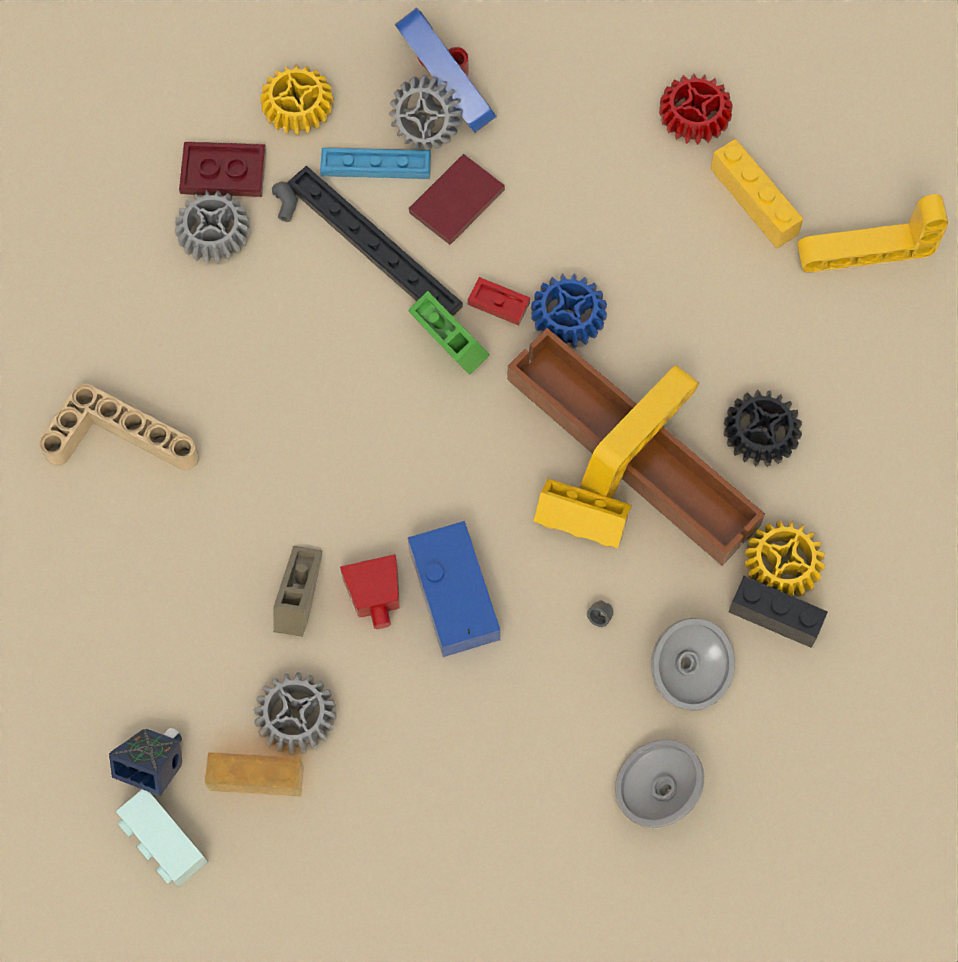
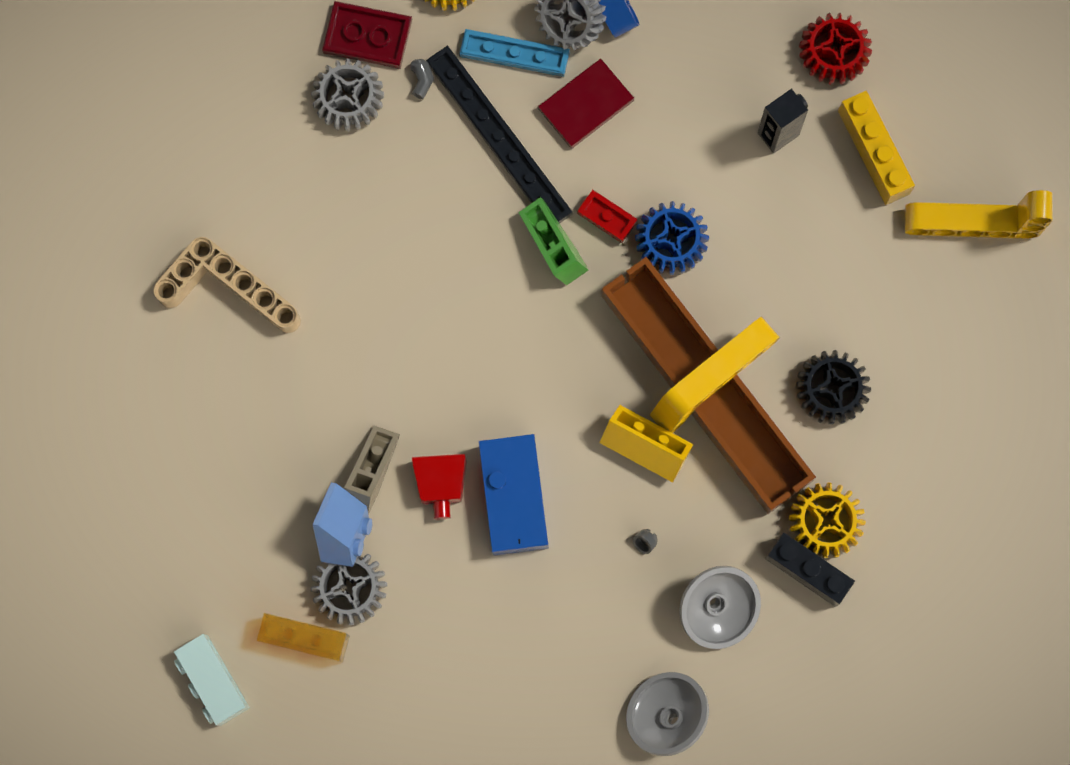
camera: 15 degrees right, 10 degrees up
dark blue torso [109,728,182,796] -> none
none -> medium blue slope [312,482,372,567]
none -> black brick [757,88,808,154]

